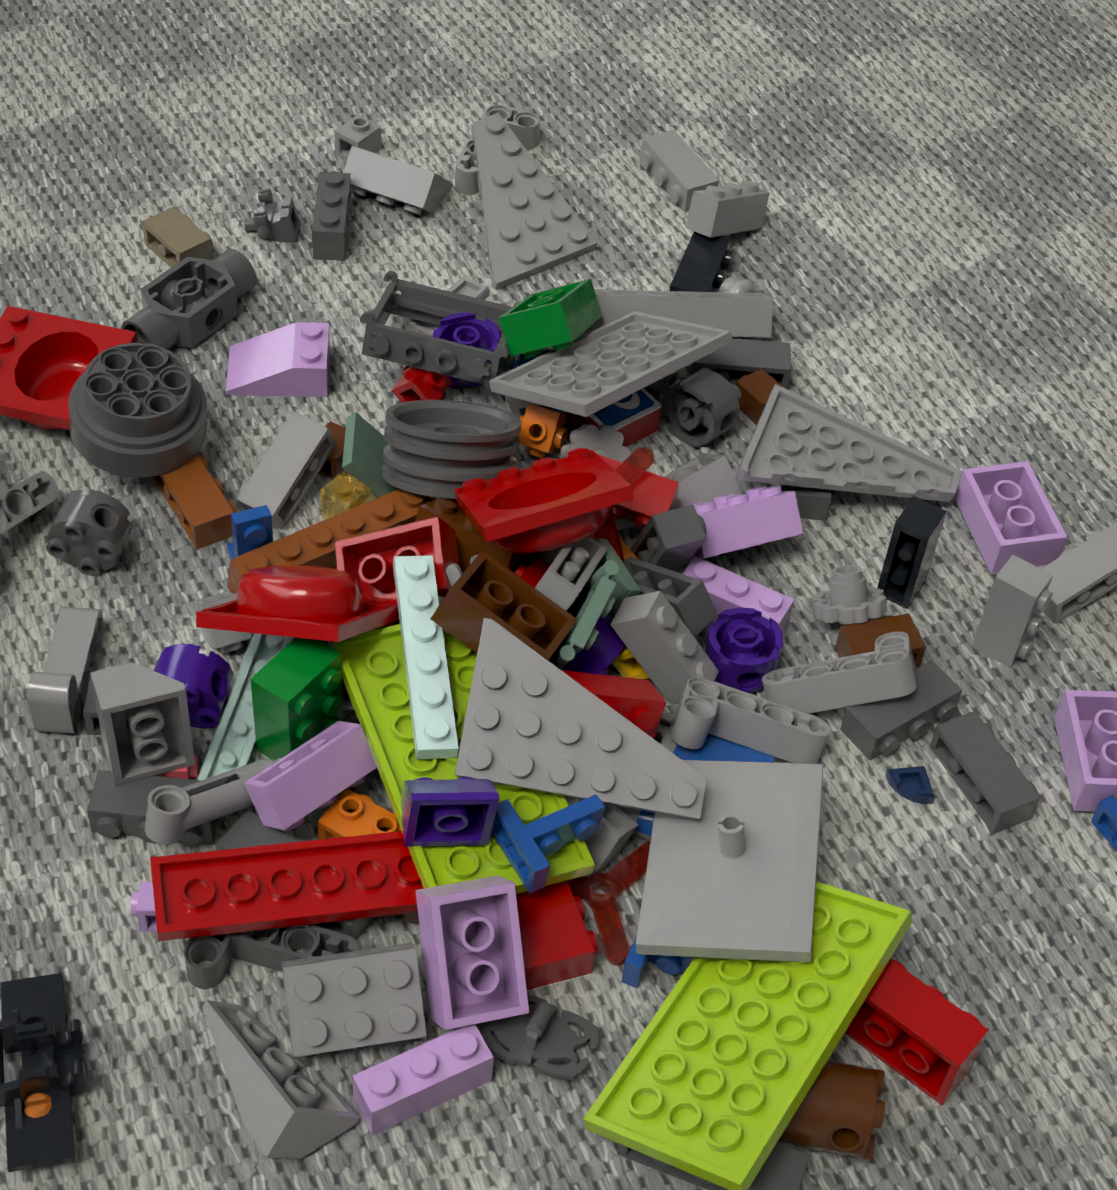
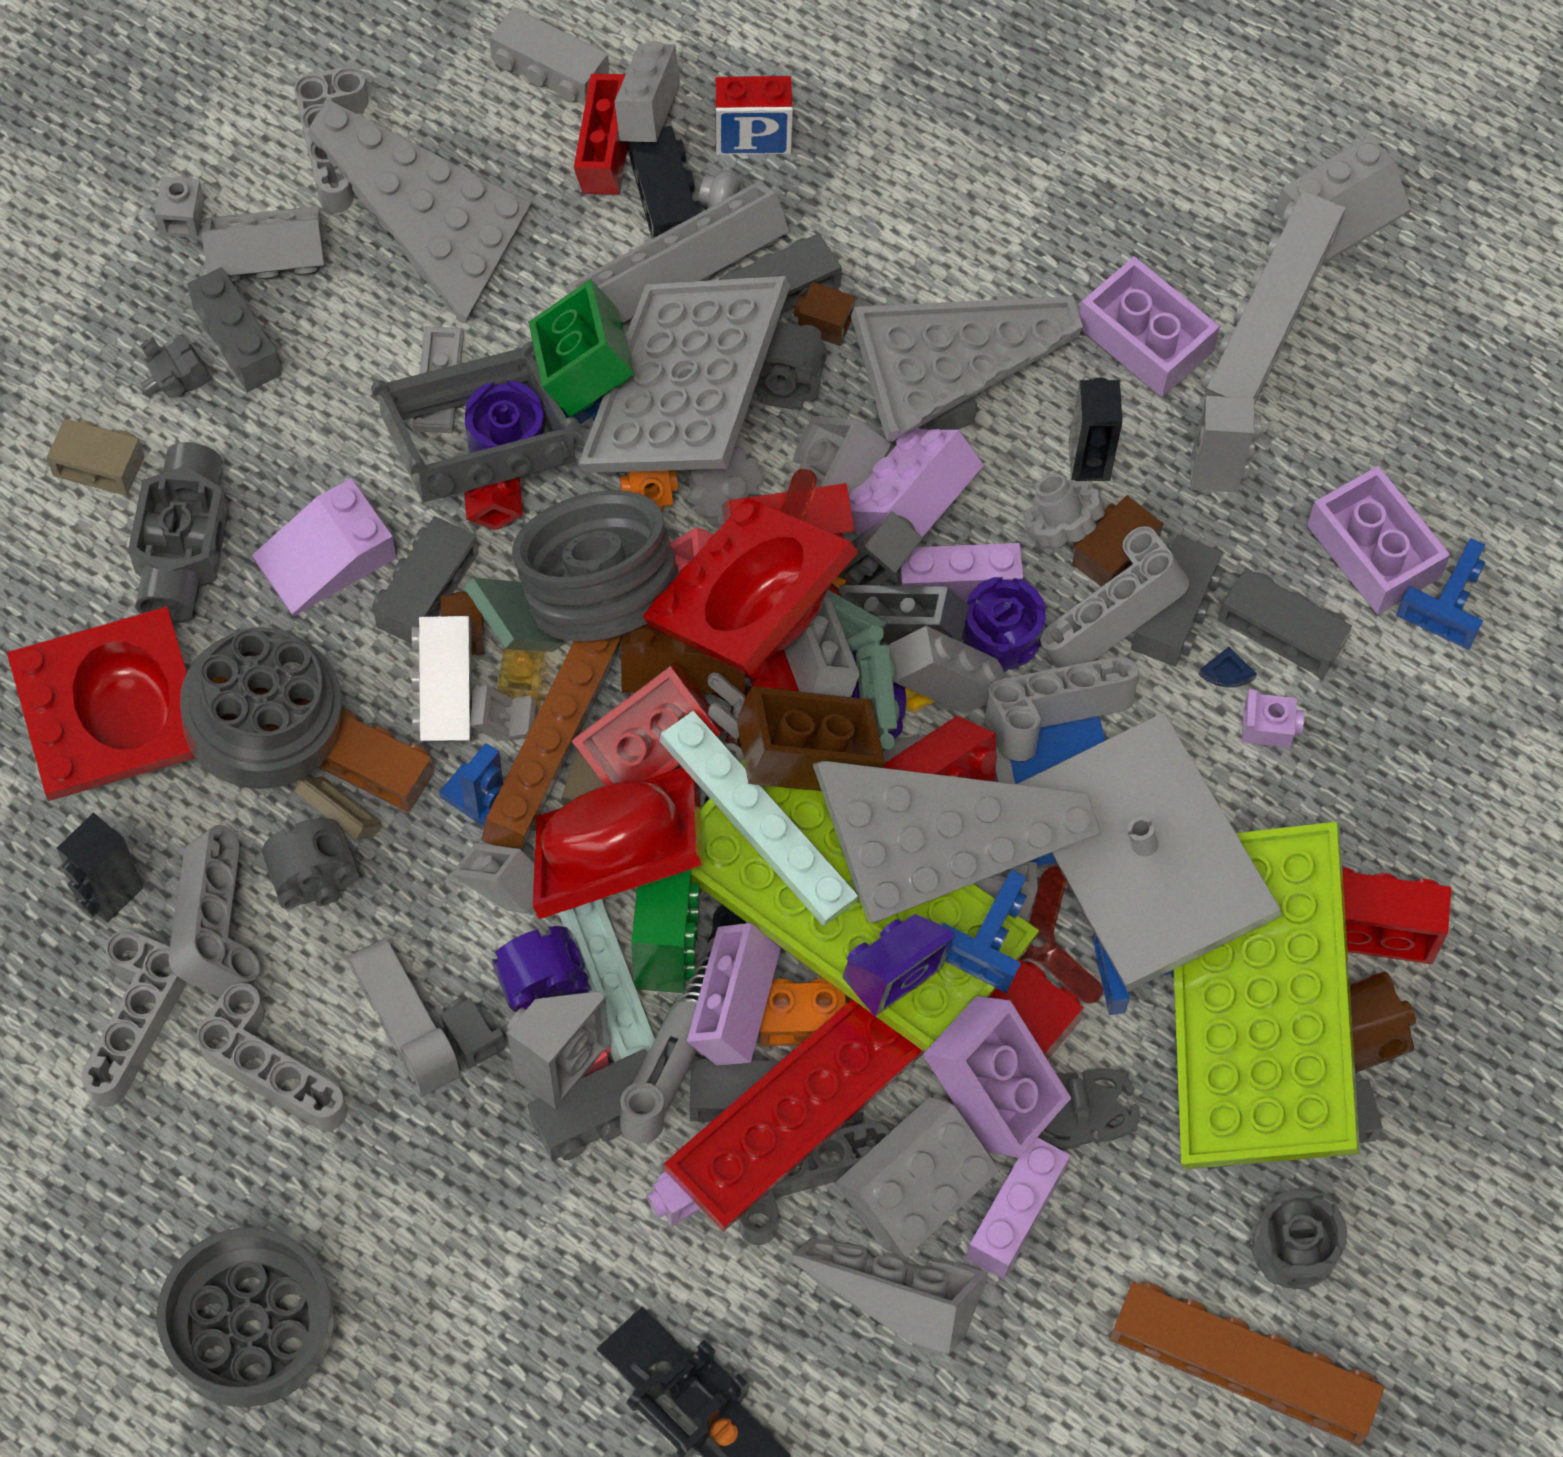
camera: 30 degrees left, 15 degrees up
none -> dark tan tile [294,777,382,840]
none -> dark grey brick [372,516,479,644]
none -> light grey bracket [470,685,536,741]
none -> red brick [573,74,628,195]
none -> piece [715,76,793,155]
none -> lavender brick [1241,689,1304,748]

